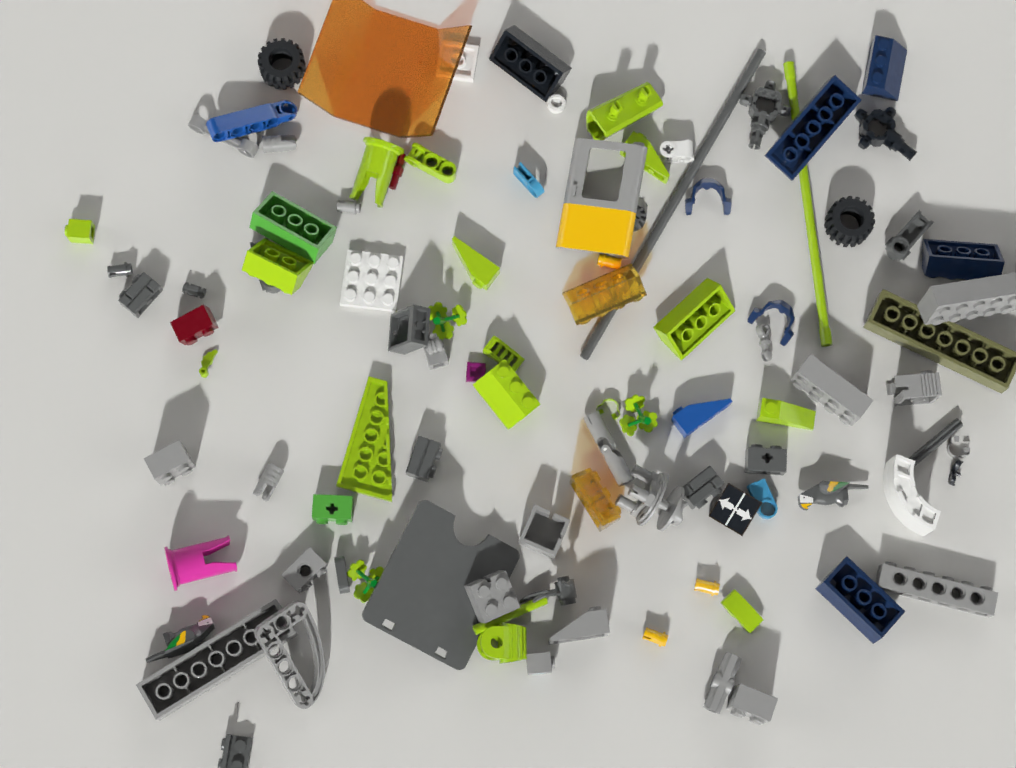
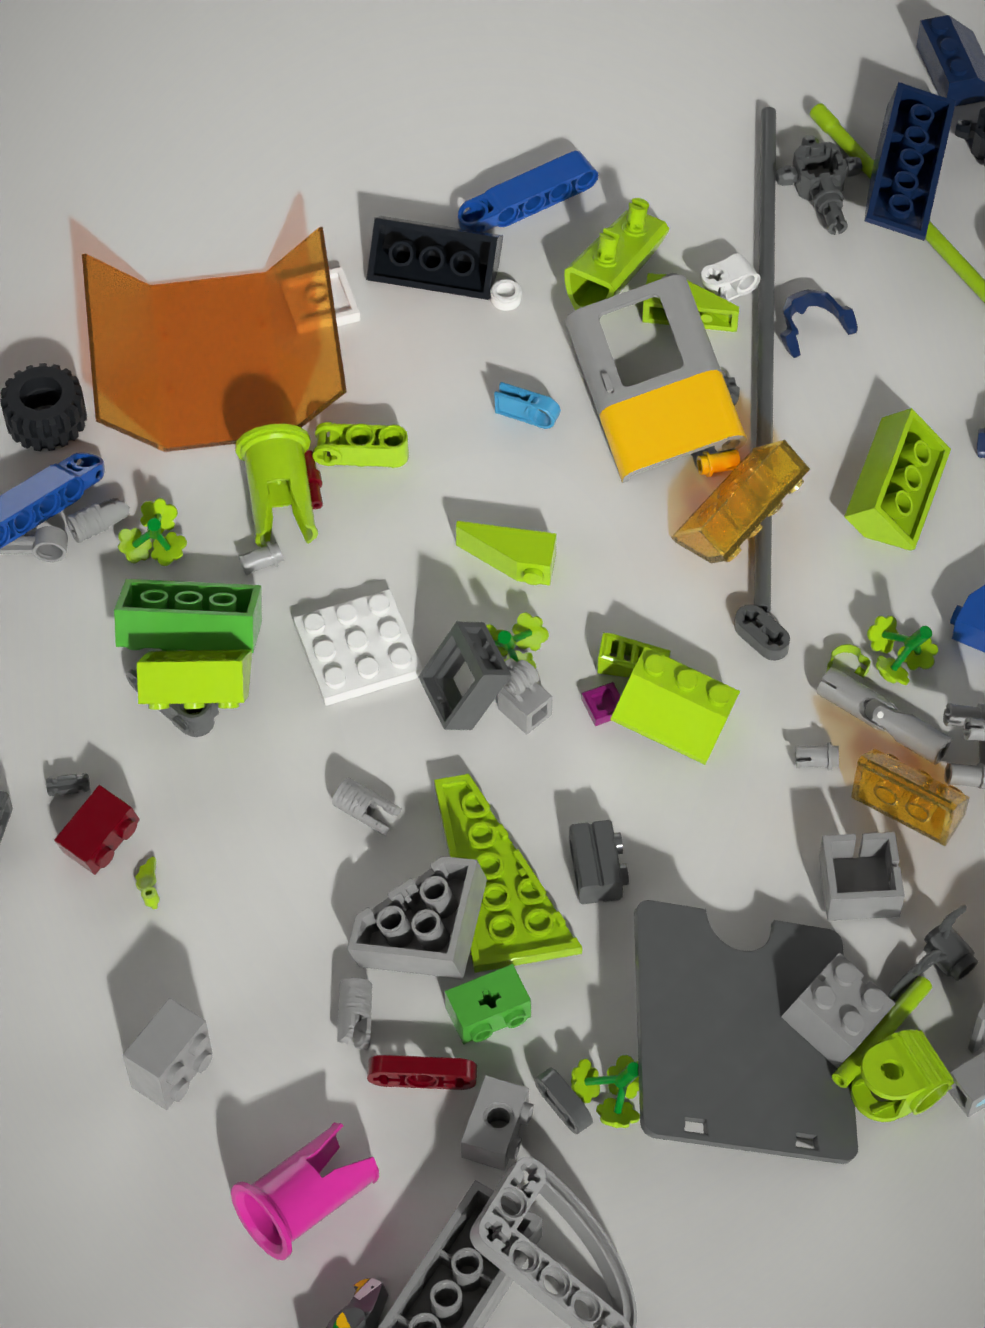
camera: 20 degrees left, 20 degrees down
none -> lime plant [118,498,187,566]
none -> light grey hinge [332,778,402,836]
none -> light grey brick [347,856,487,979]
none -> dark red beam [367,1055,477,1090]
none -> blue piece [458,151,599,232]
none -> dark grey beam [734,604,790,661]
none -> light grey pin [795,742,839,770]

